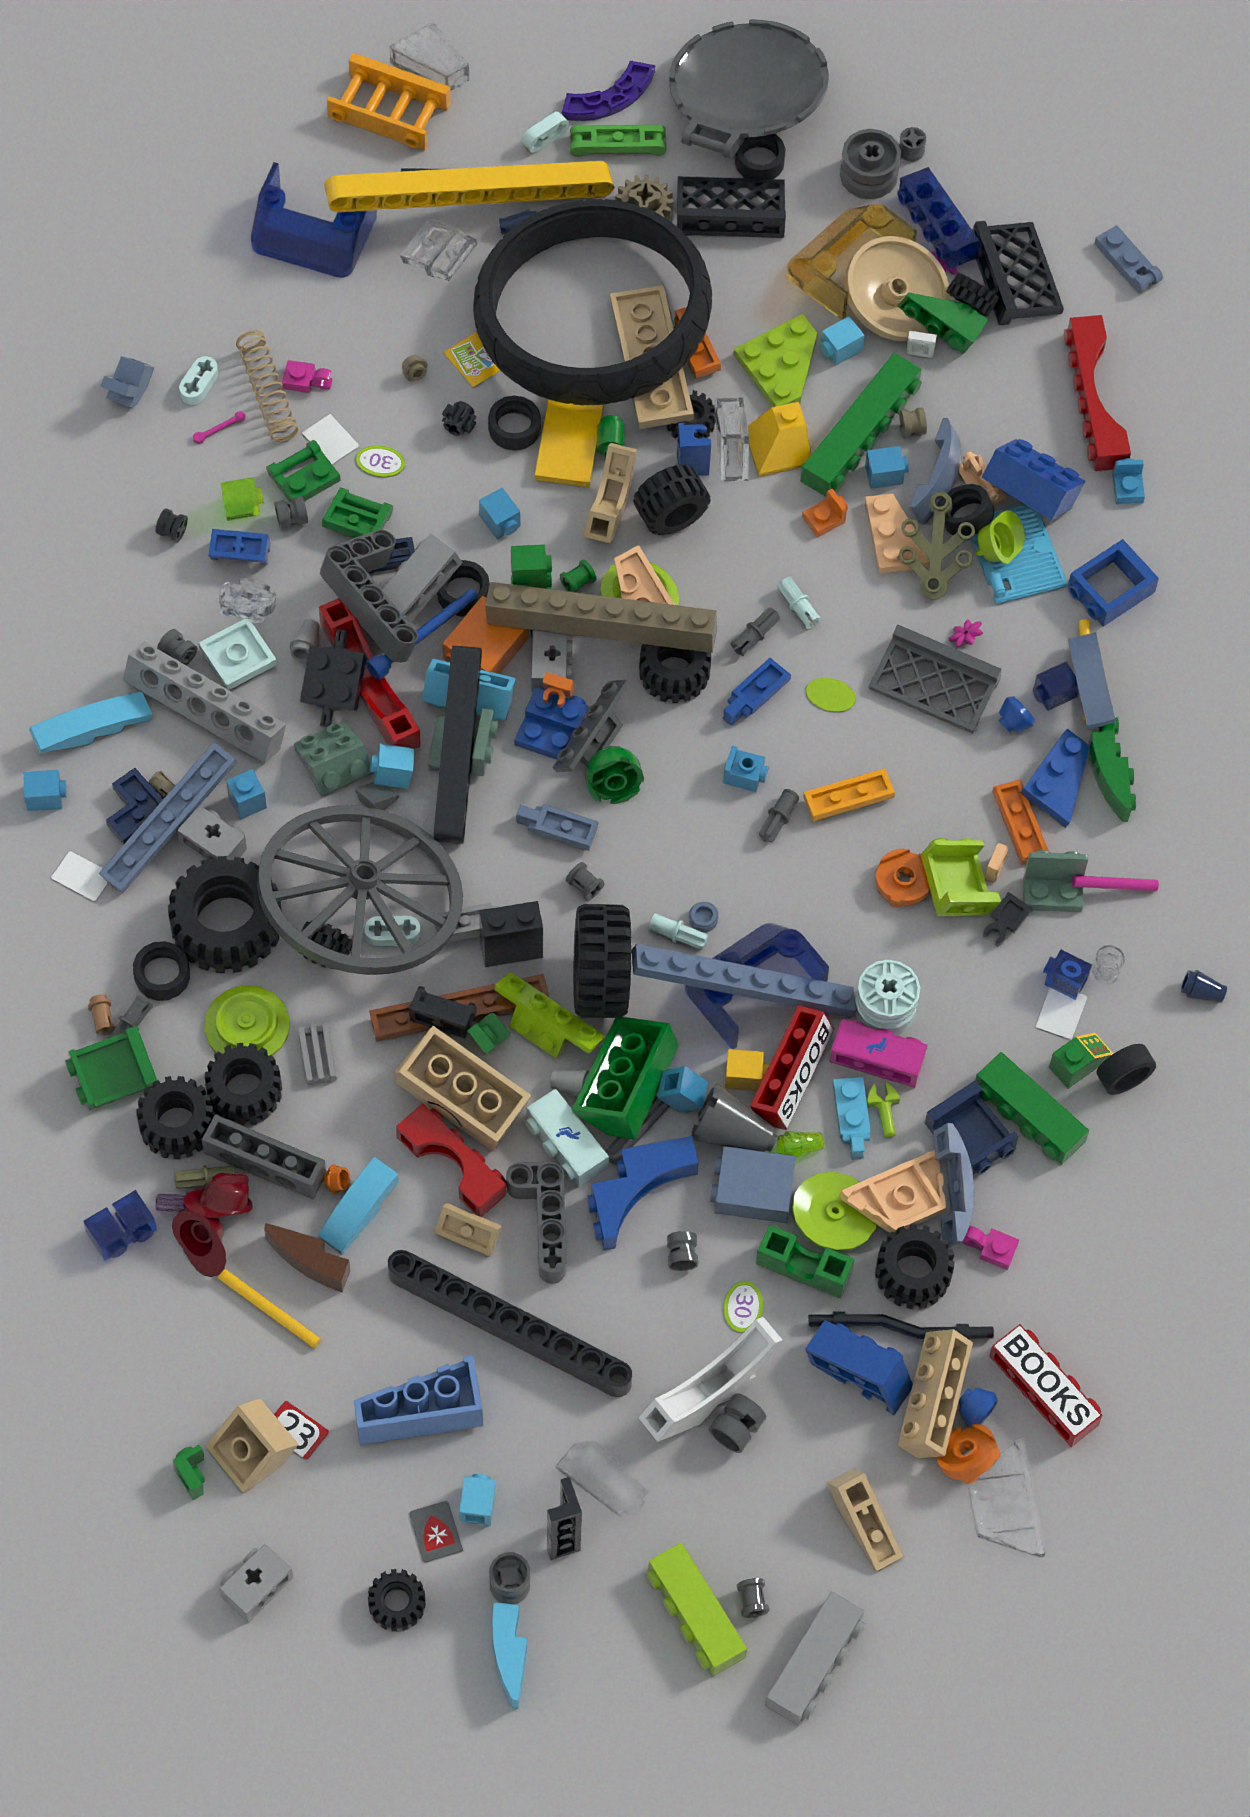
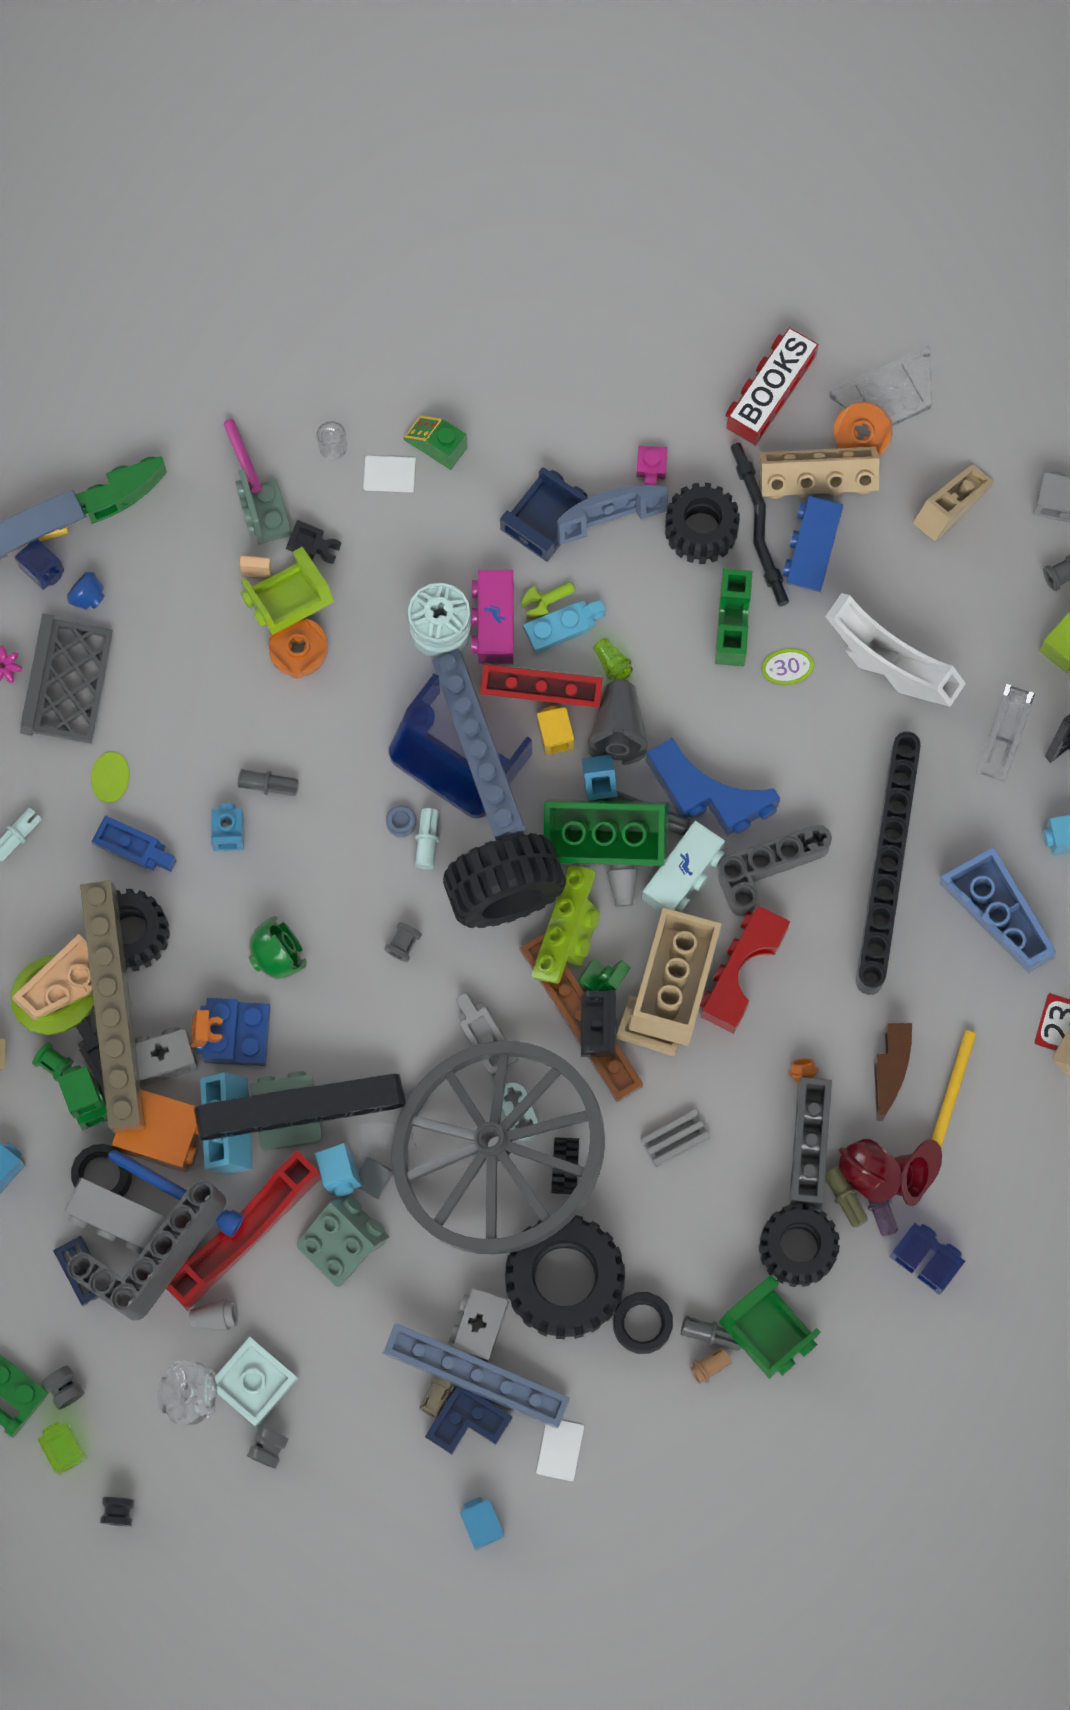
camera: 105 degrees left, 10 degrees up
medium azure slope [29,692,153,753] -> none
light grey brick [123,641,286,763] -> none
lime piece [204,985,290,1056] -> none
black tyre [205,1042,282,1126] -> none
blue hinge [208,529,271,565] -> none
dark azure brick [226,769,267,820] -> none
black plate [300,630,367,727] -> none
medium azure slope [318,1157,399,1254] -> none
green plate [322,487,393,538] -> none
tan plate [434,1203,502,1256] -> none
black brick [479,901,543,967] -> none
sand blue hinge [516,804,599,851] -> none
dark grey bracket [553,680,629,772] -> none
dark grey wheel [667,1231,698,1271] -> none
dark grey wheel [709,1393,767,1453] -> none
sand blue brick [710,1146,796,1223] -> none
dark grey axle [730,607,780,656] -> none
lime piece [792,1171,877,1251] -> none
light orange plate [803,768,895,821] -> none
light nougat wing [839,1150,946,1234] -> none
blue cone [958,1387,998,1428] -> none
green brick [975,1052,1089,1165] -> none
orange tile [992,780,1049,865] -> none
blue wing [1020,729,1090,828] -> none
clear blue brick [1043,949,1092,1000] -> none
black tyre [1096,1043,1157,1095] -> none
dark blue cone [1181,970,1227,1003] -> none

